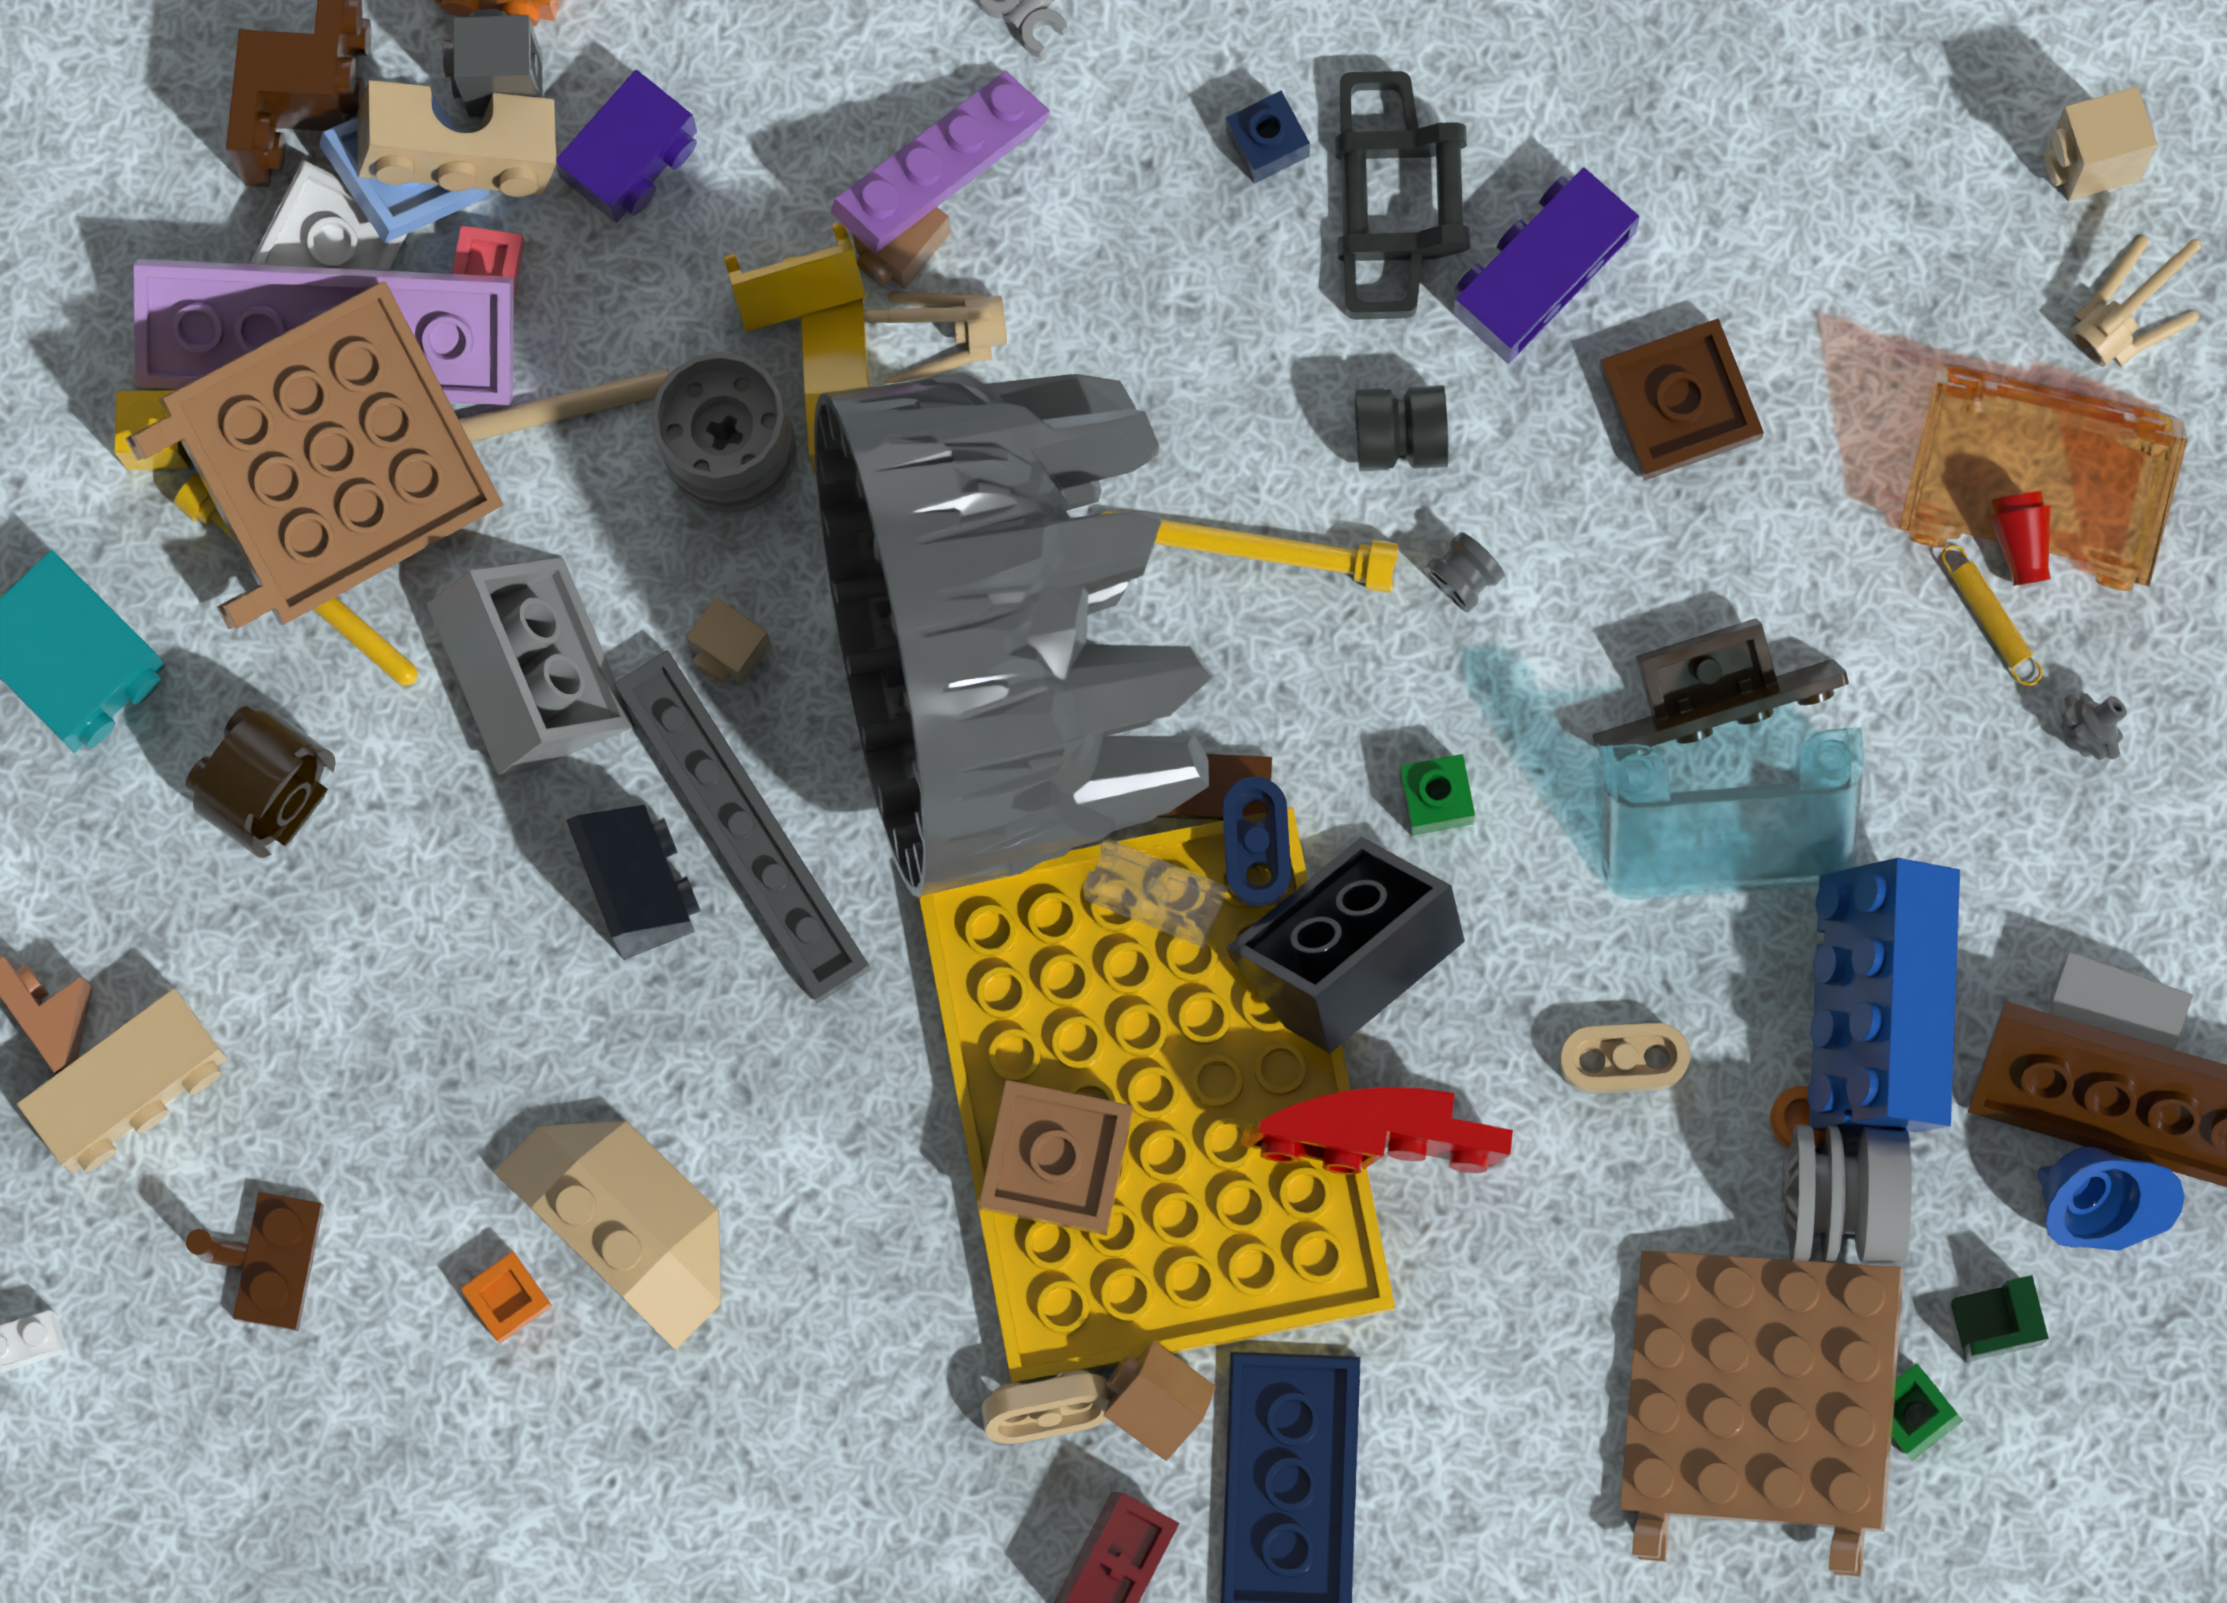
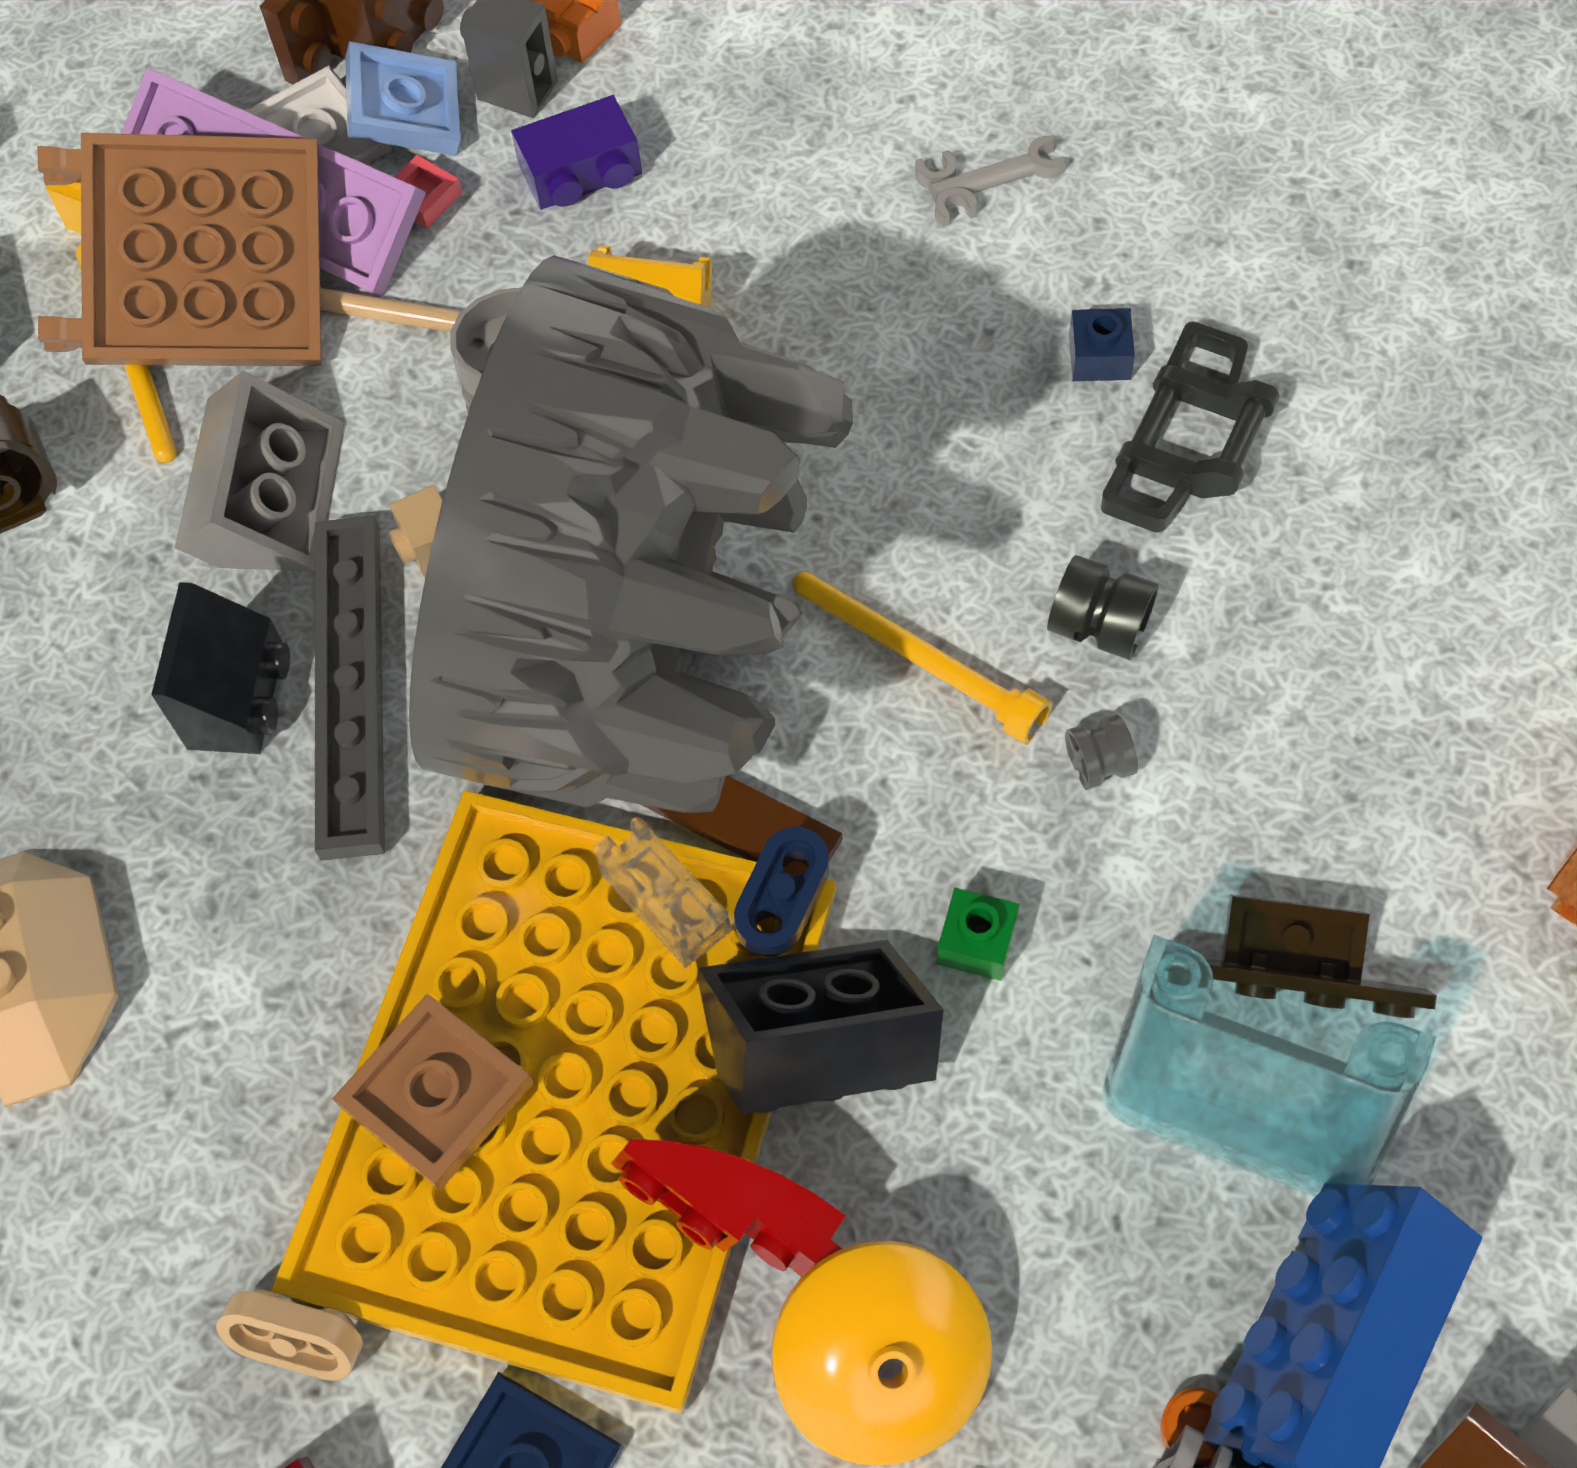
camera: 25 degrees right, 15 degrees down
tan arch [357,80,556,197] -> none
medium lavender plate [830,70,1050,254] -> none
medium nougat brick [853,207,952,289] -> none
medium nougat brick [1103,1341,1216,1461] -> none
dark purple brick [1453,167,1640,364] -> none
tan plate [1560,1023,1690,1094] -> none
reddish brown plate [1599,318,1764,481] -> none
none -> yellow dish [771,1241,992,1465]

